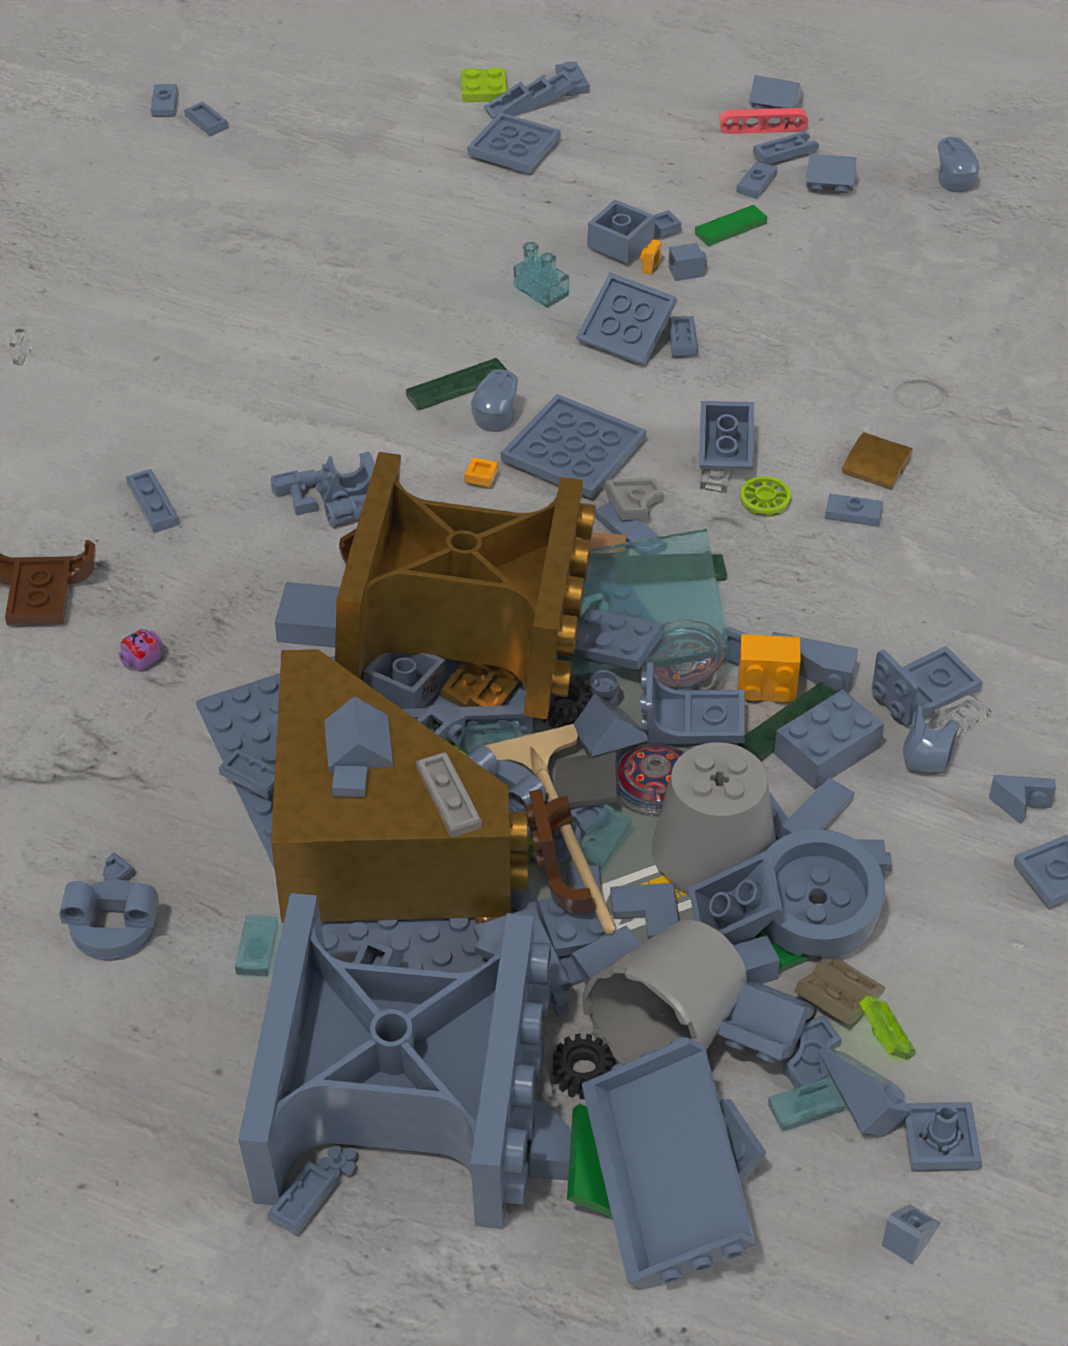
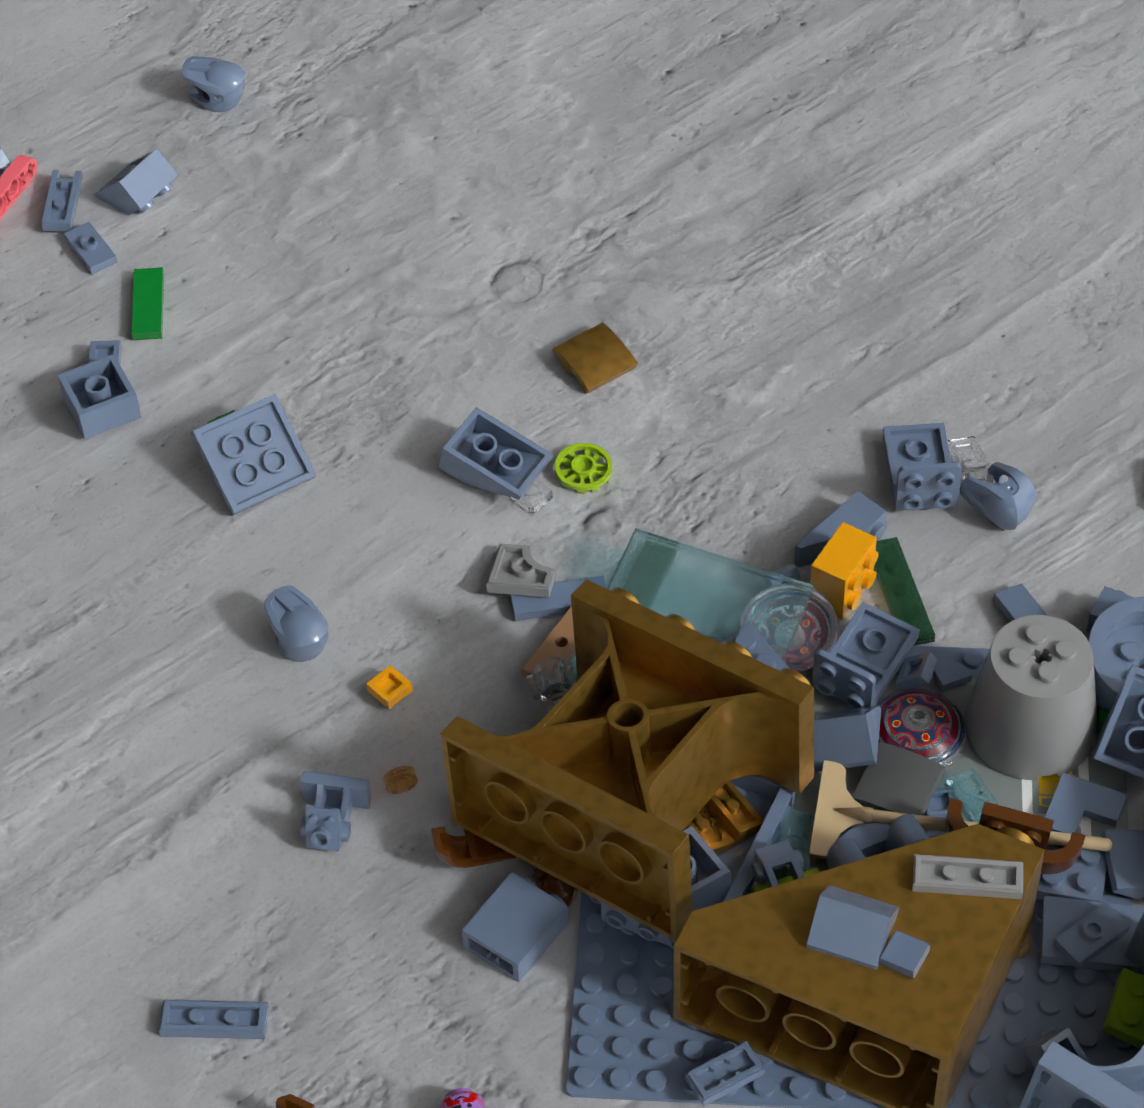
camera: 60 degrees left, 5 degrees up
sand blue piece [271,470,323,515] -> none
sand blue hinge [324,494,366,527] -> none
clear green tile [406,358,507,411] -> none
sand blue plate [501,394,647,499] -> none
clear light blue brick [513,242,569,308] -> none
light orange plate [640,239,662,275] -> none
sand blue brick [668,243,707,281] -> none
sand blue plate [668,316,697,356] -> none
sand blue brick [774,689,884,790] -> none
sand blue plate [825,493,883,526] -> none
sand blue slope [989,775,1056,823] -> none

